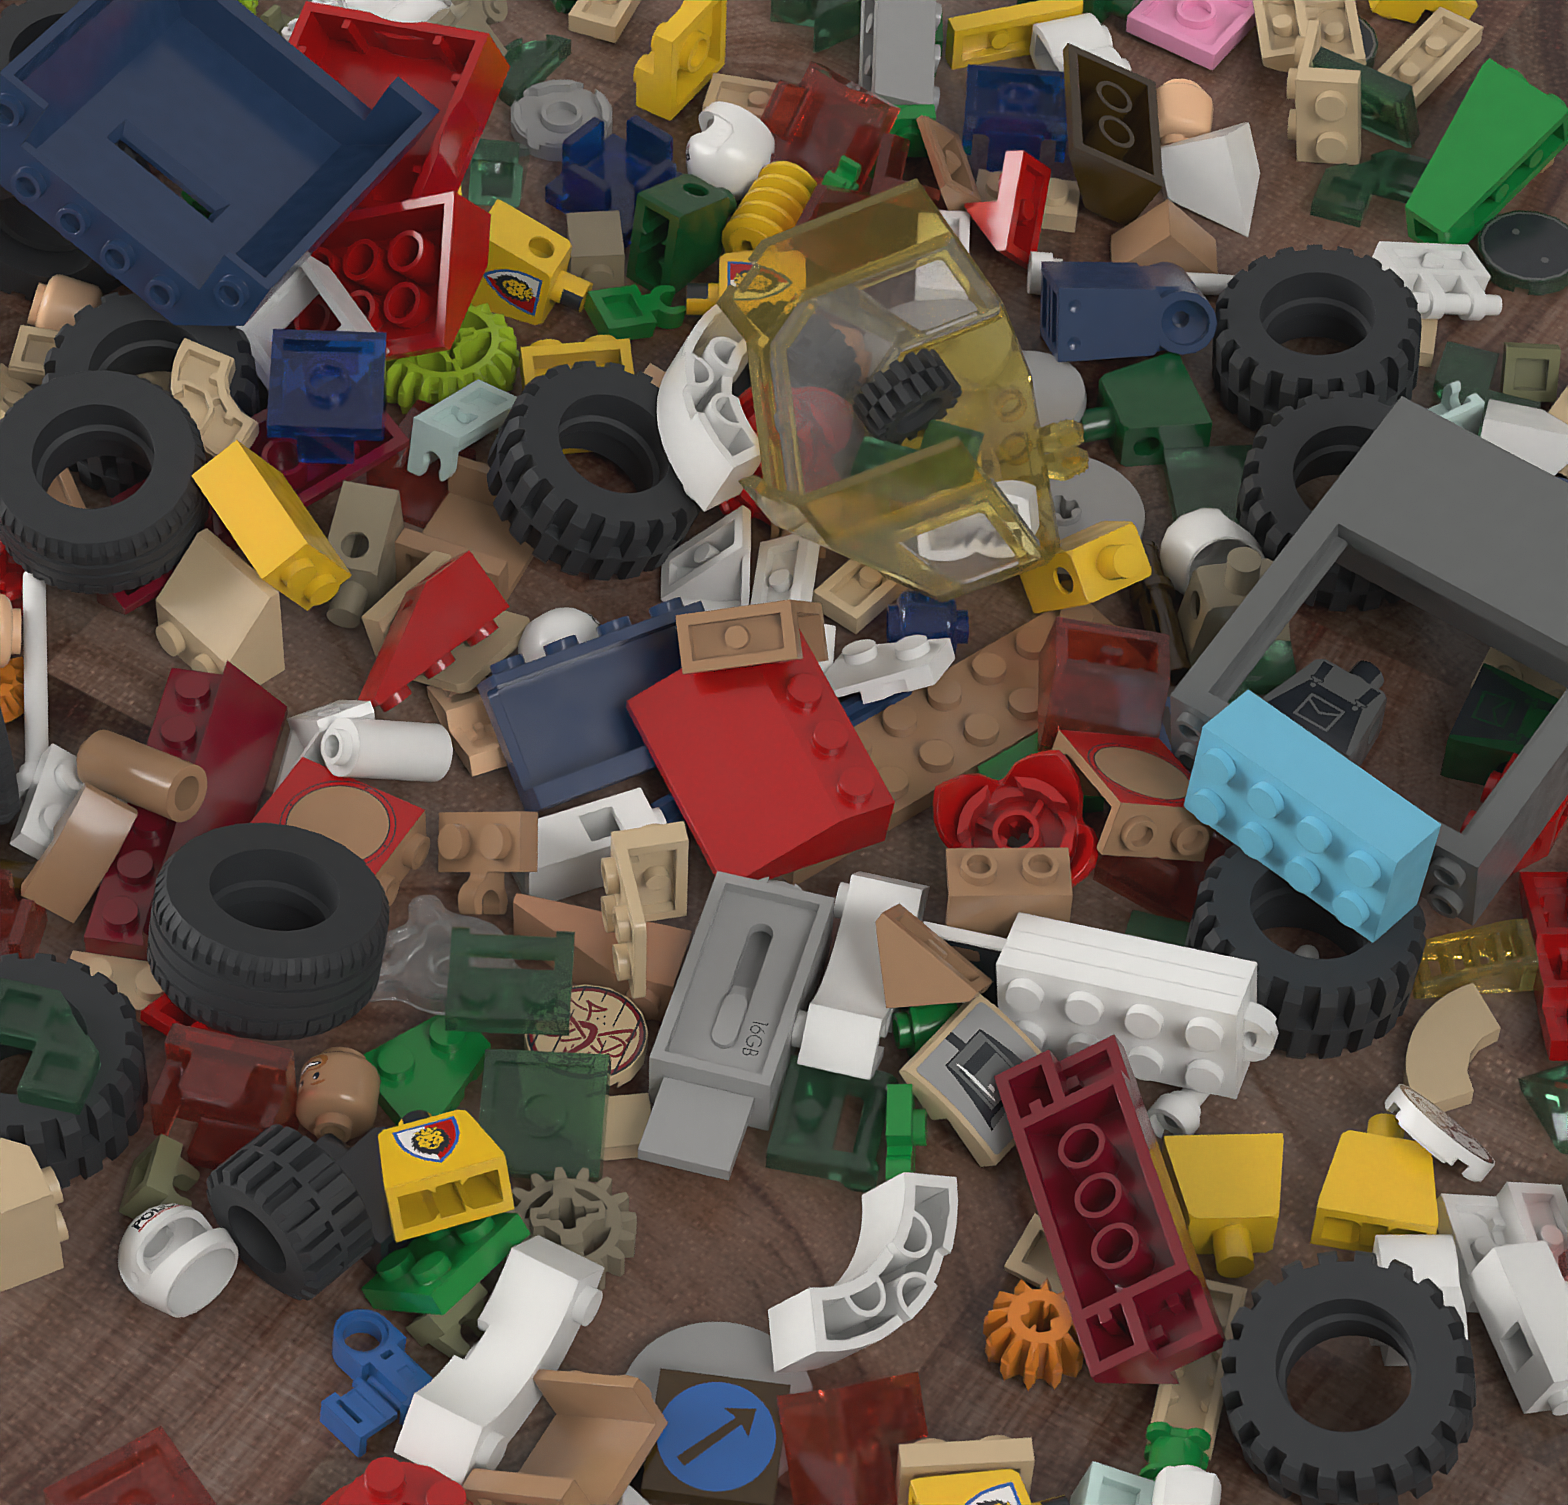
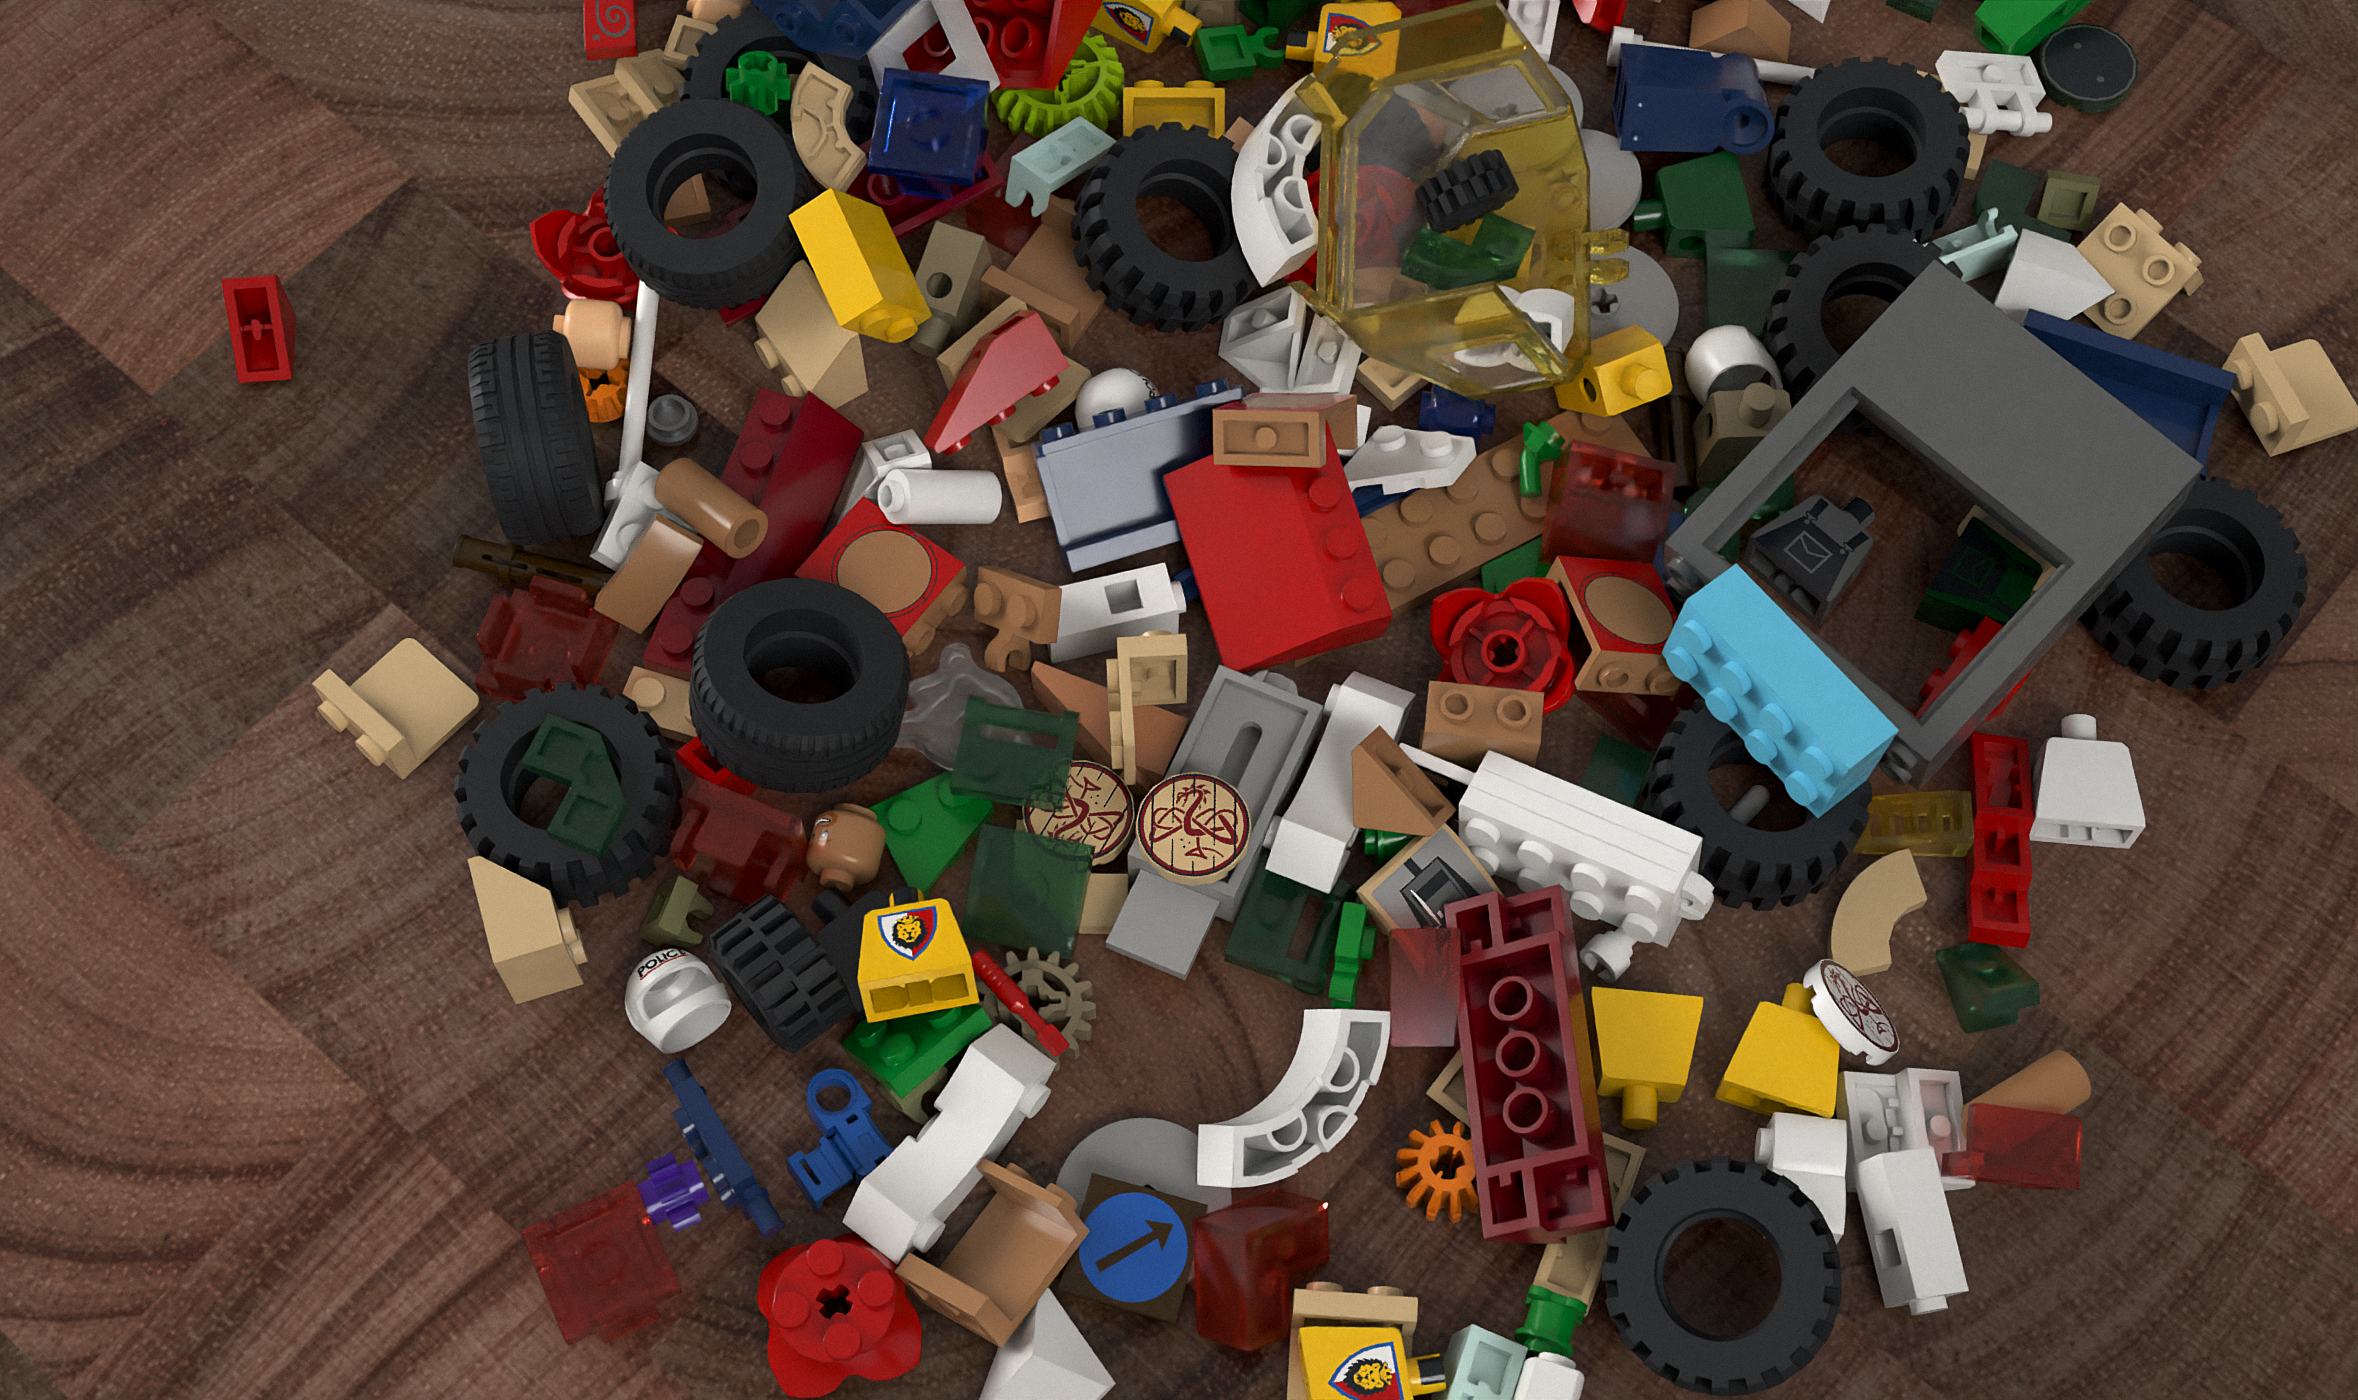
camera: 10 degrees right, 15 degrees up
none -> dark purple gear [637,1152,710,1232]
none -> flat silver plate [645,394,699,446]
none -> dark blue plate [662,1058,785,1239]
none -> green gear [726,51,791,116]
none -> red piece [971,949,1070,1057]
none -> tile [1136,772,1252,886]
none -> clear red panel [1388,925,1460,1047]
none -> green plate [1519,420,1567,498]

